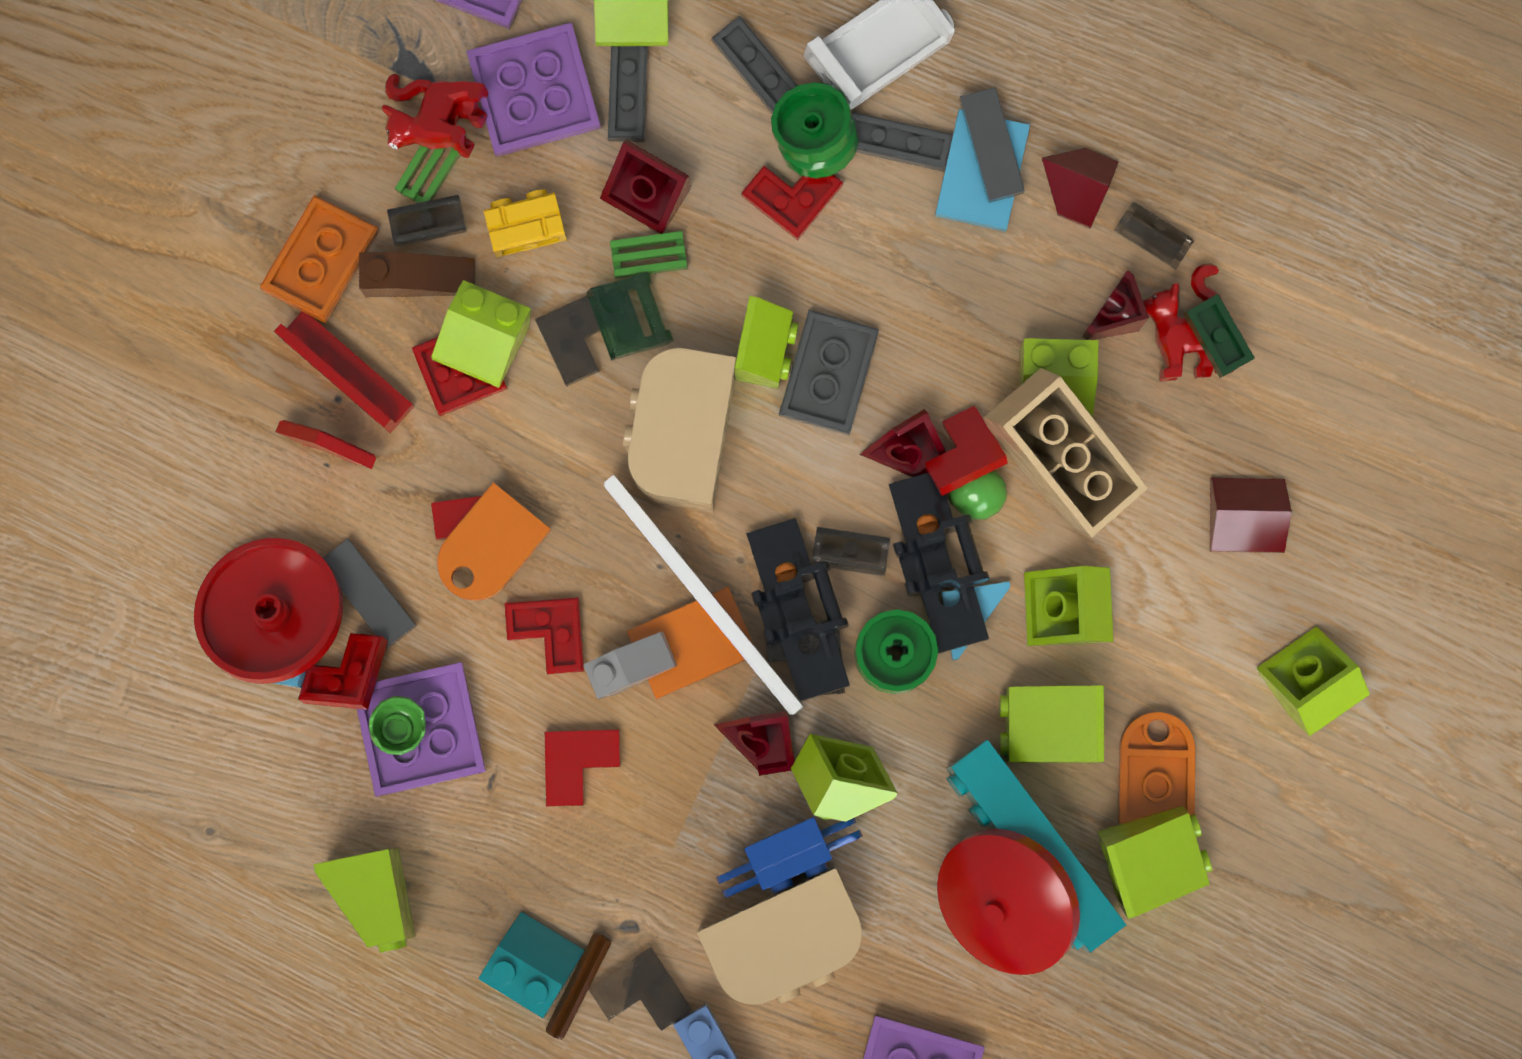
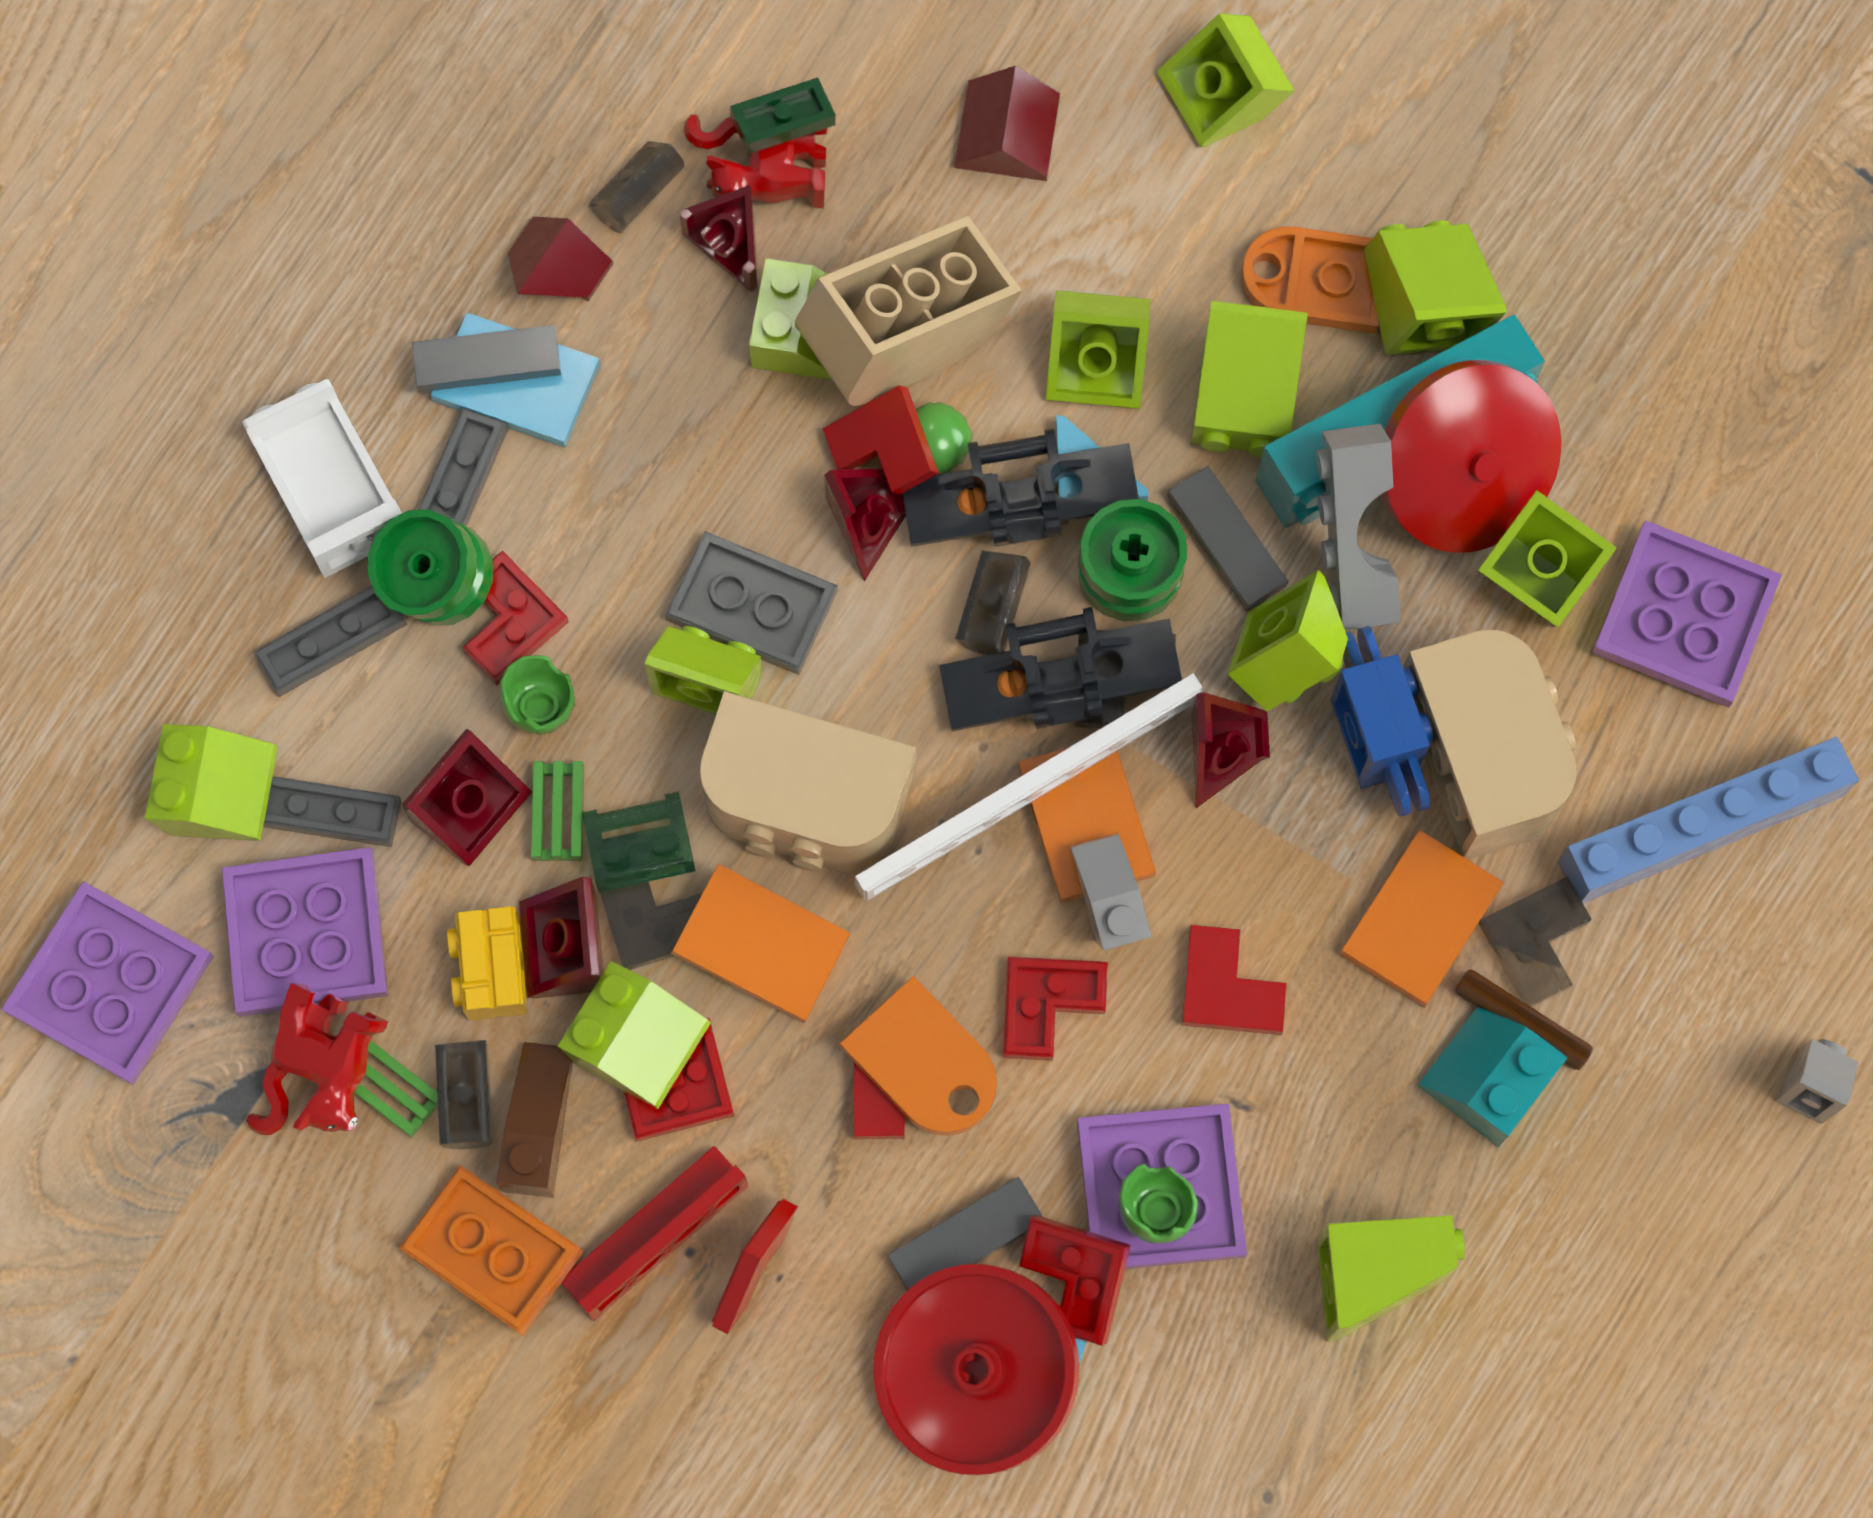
camera: 85 degrees left, 10 degrees down
none -> bright green hair [500,655,575,735]
none -> dark red slope [519,876,604,999]
none -> orange tile [671,864,851,1023]
none -> dark grey tile [1167,466,1289,611]
none -> light grey arch [1315,424,1400,630]
none -> orange tile [1340,830,1504,1008]
none -> lime slope [1477,491,1617,627]

